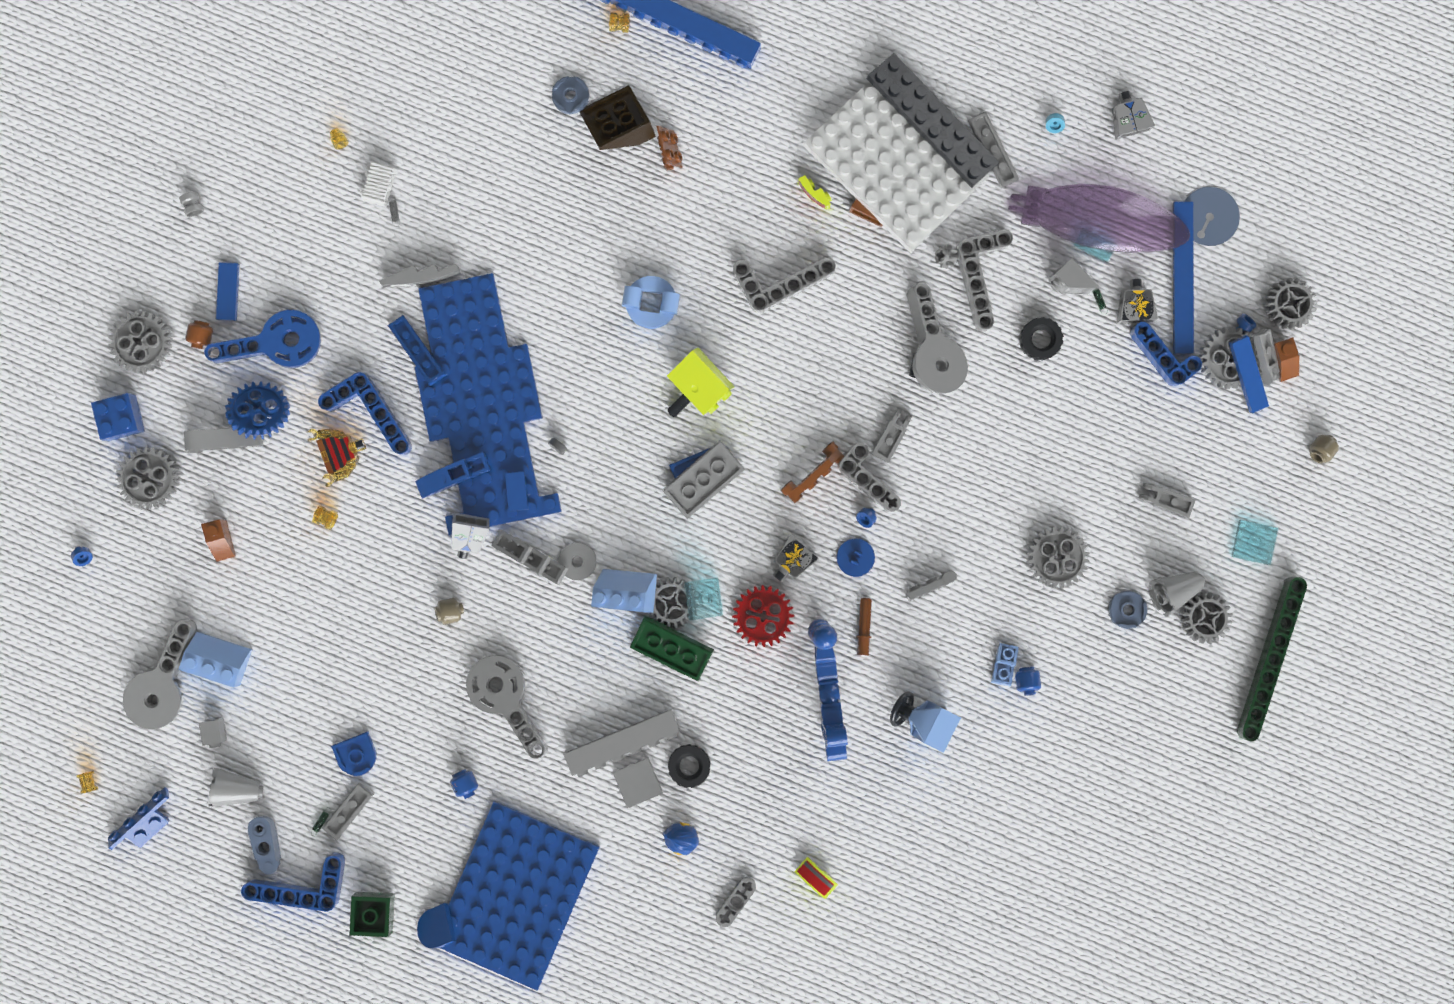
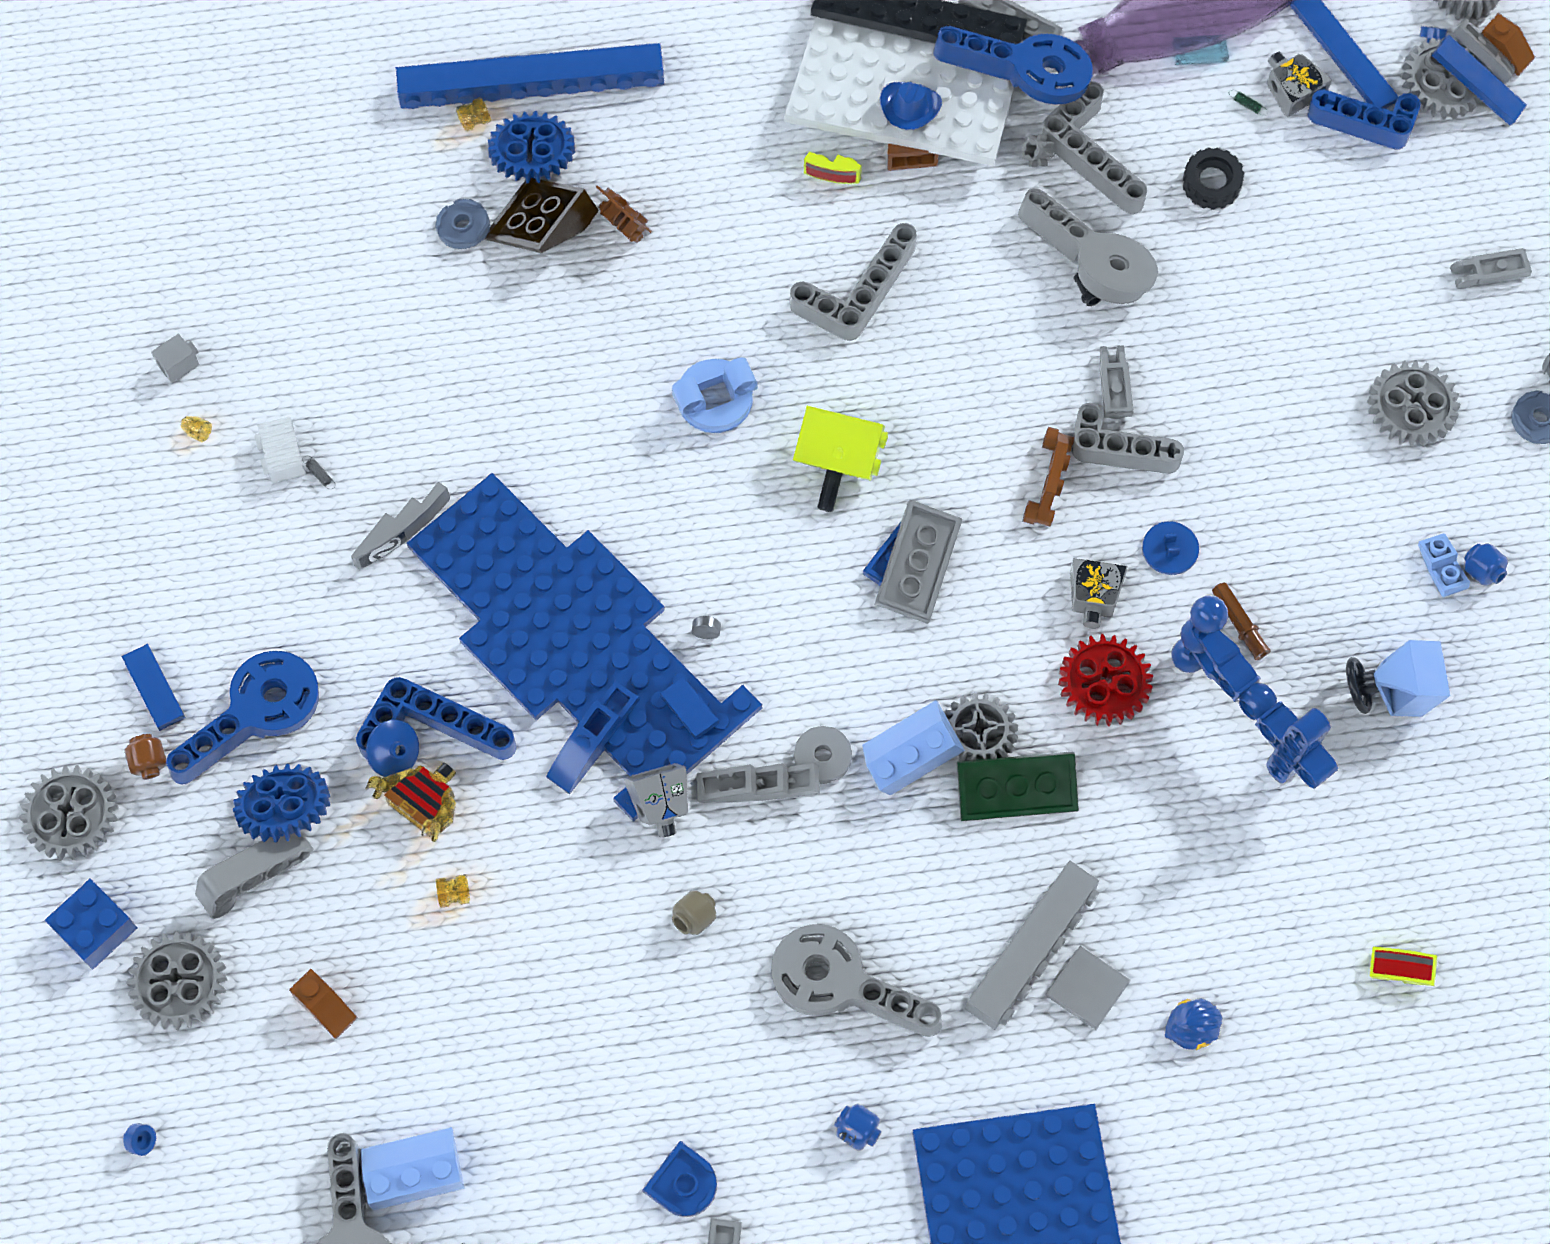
camera: 30 degrees left, 20 degrees down
light grey wheel [179,192,204,217] -> none
blue tile [387,315,446,386] -> none
black tyre [668,744,710,788] -> none
clear light blue tile [684,578,723,621] -> none
light grey beam [716,877,756,927] -> none
blue tile [856,508,877,528] -> none
light grey hinge [906,570,957,602] -> none
light grey slope [1048,258,1099,295] -> none
none -> light grey brick [151,333,199,383]
none -> blue dish [366,719,419,778]
none -> blue gear [488,111,575,183]
none -> blue hat [880,81,942,130]
none -> blue beam [933,26,1093,105]

